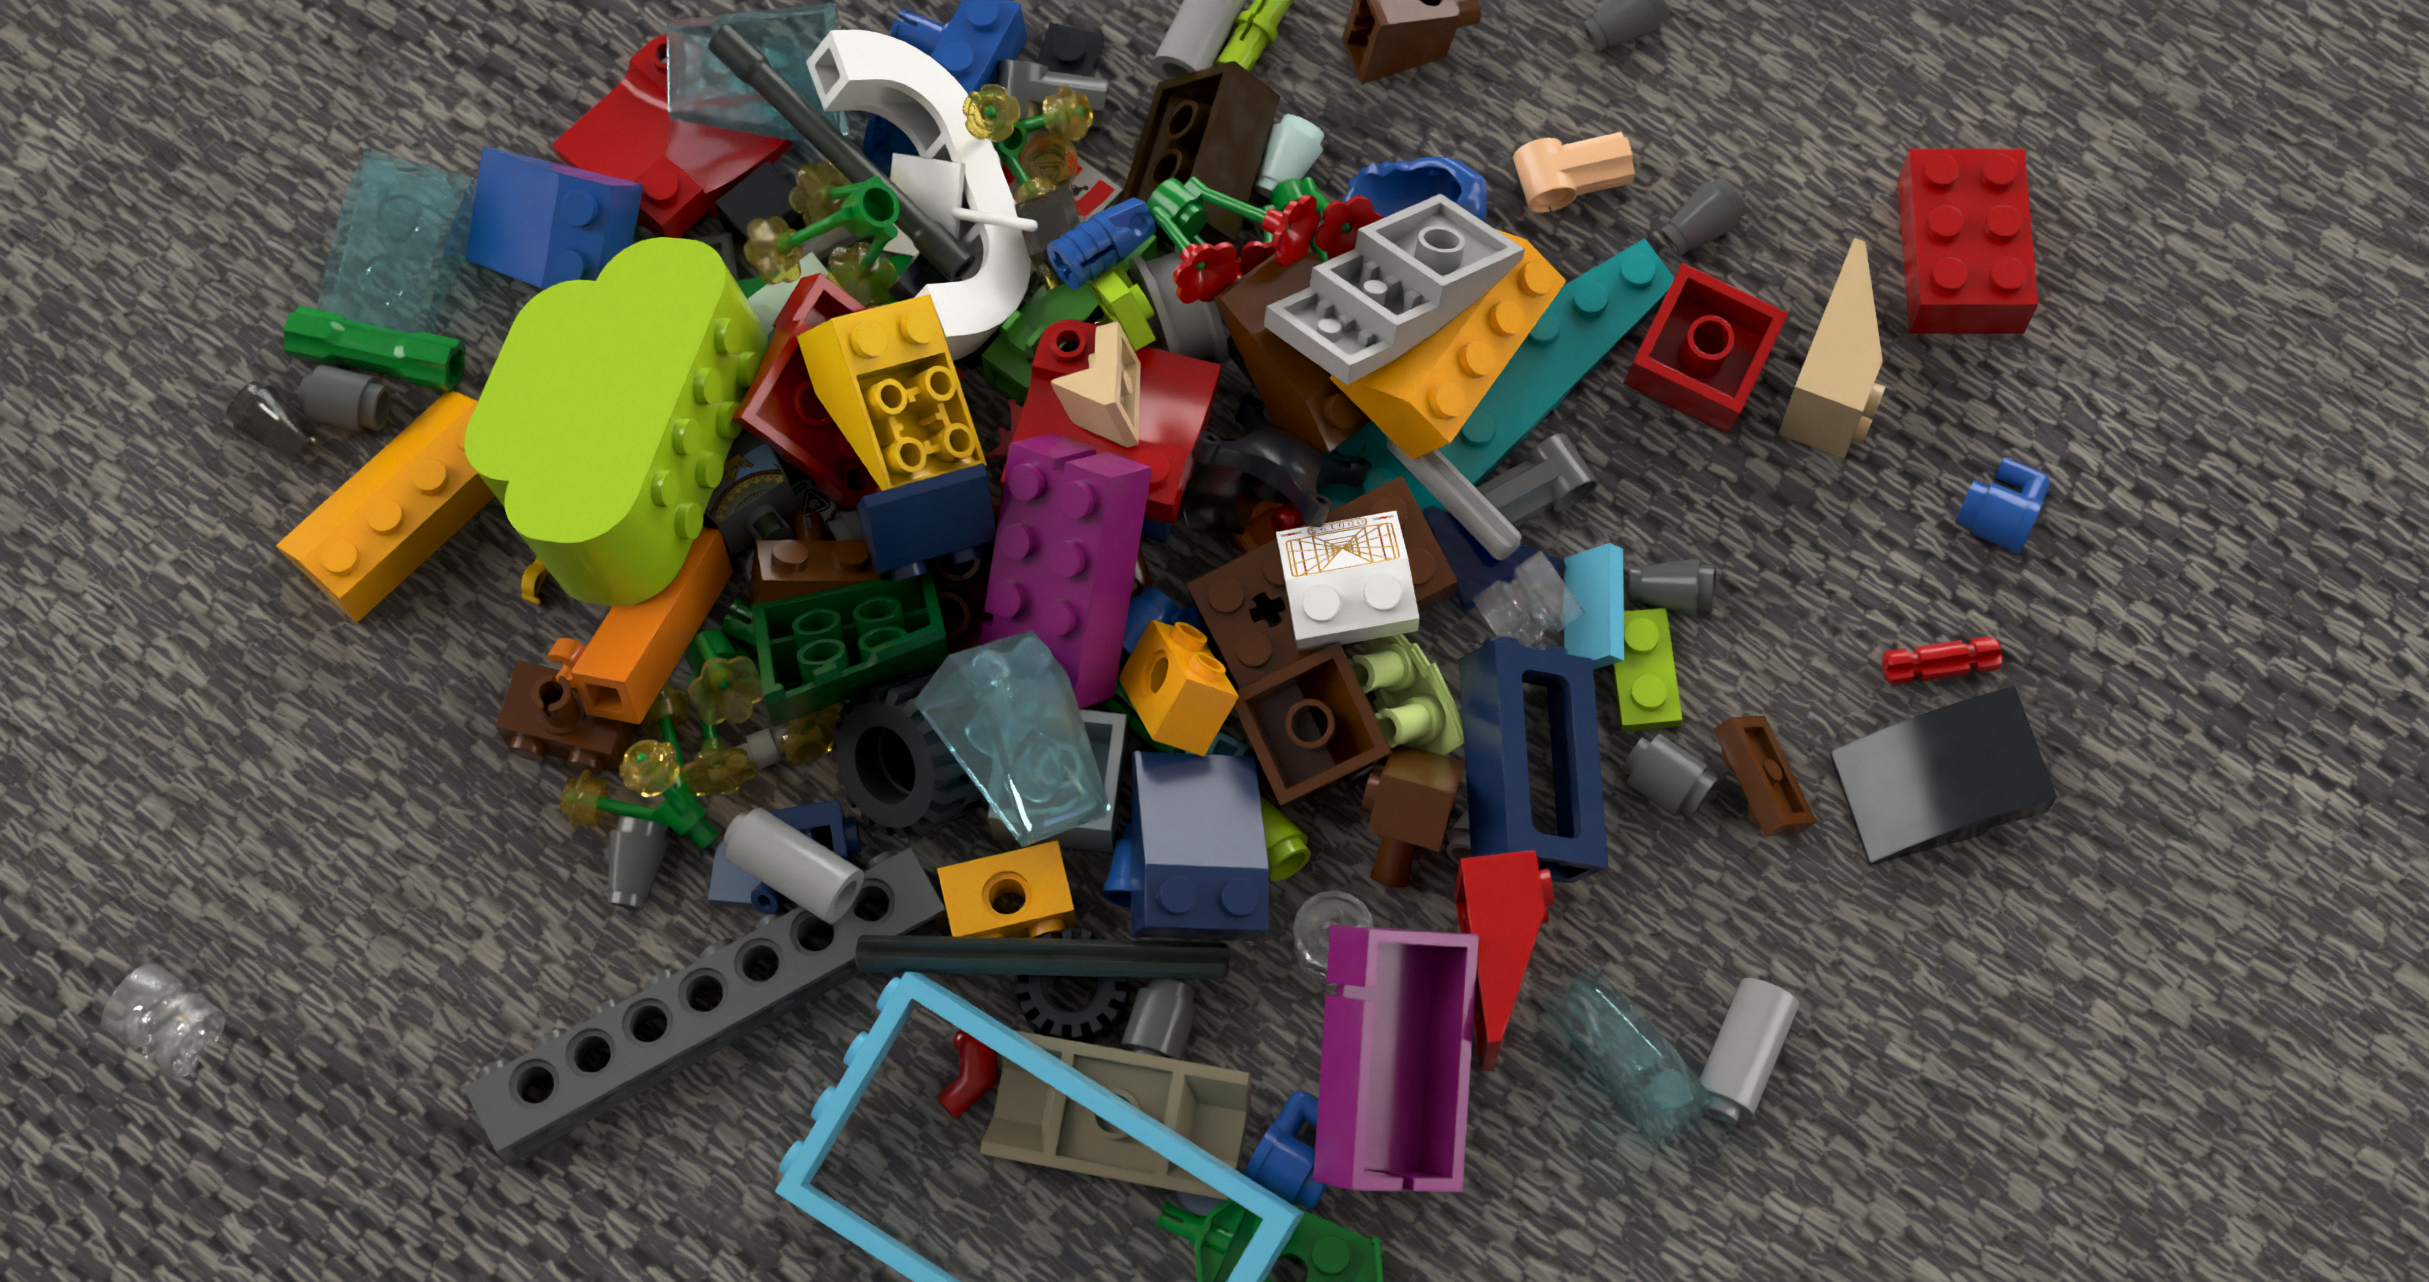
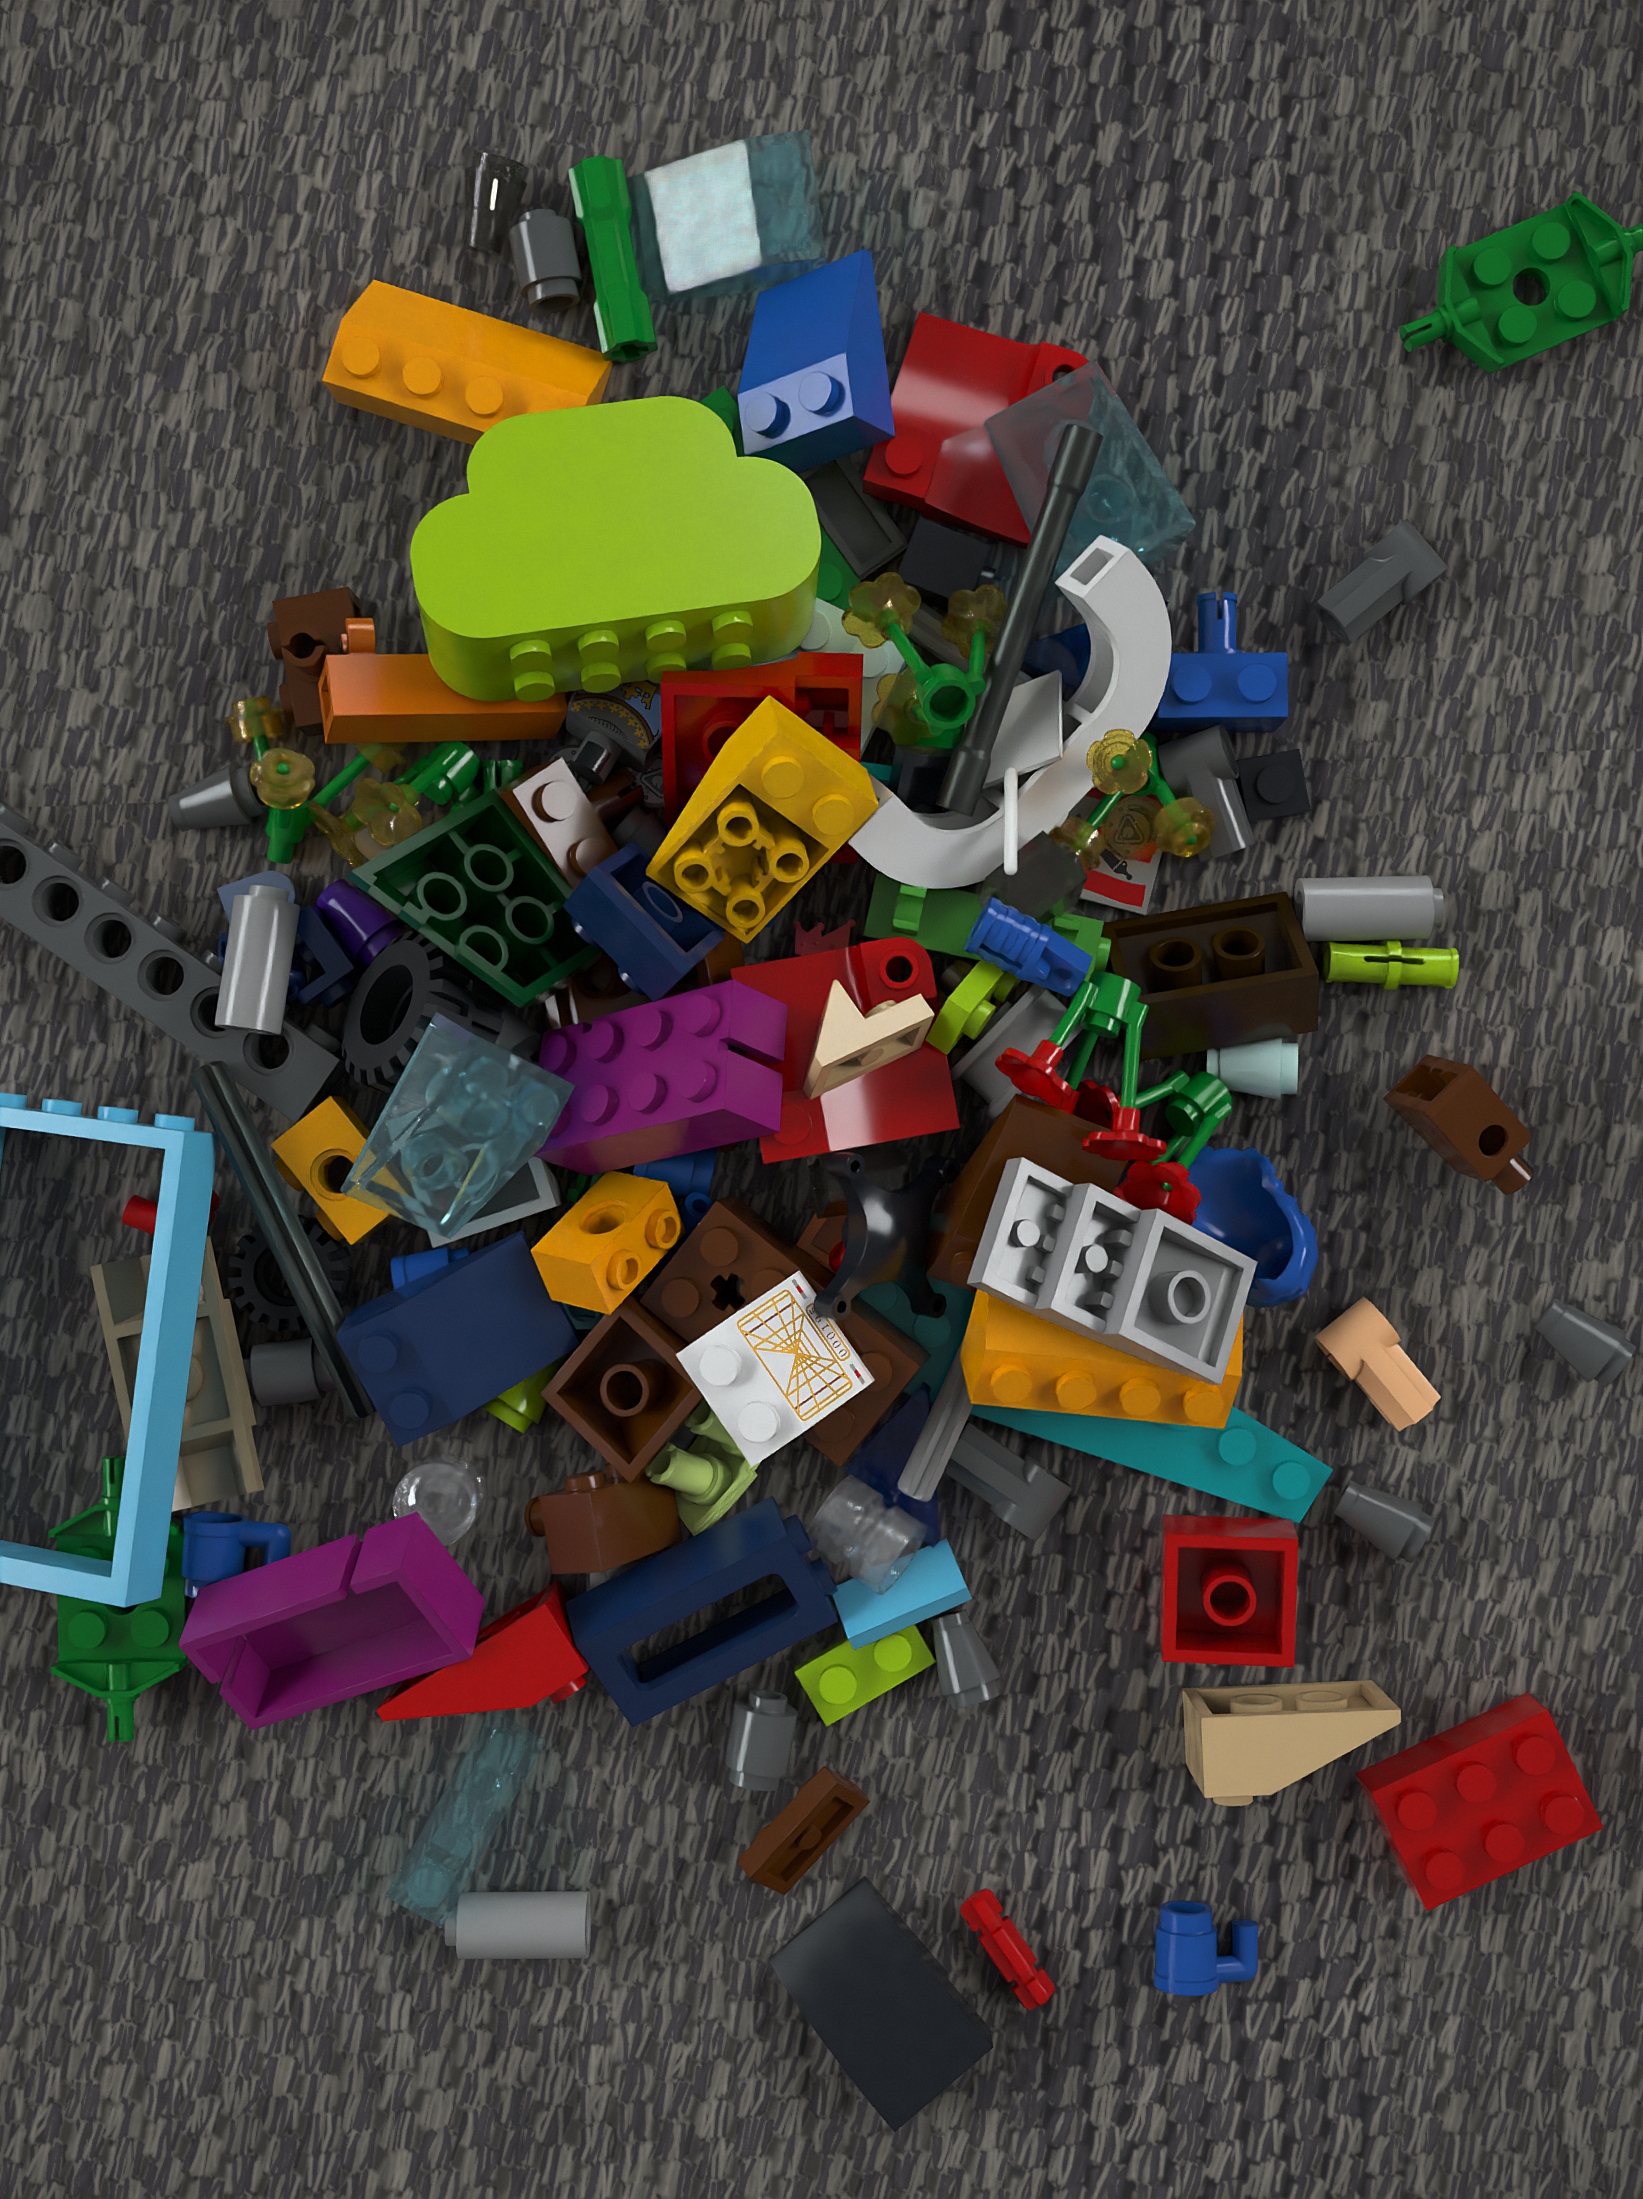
camera: 60 degrees right, 20 degrees up
none -> dark purple cone [317,879,405,967]

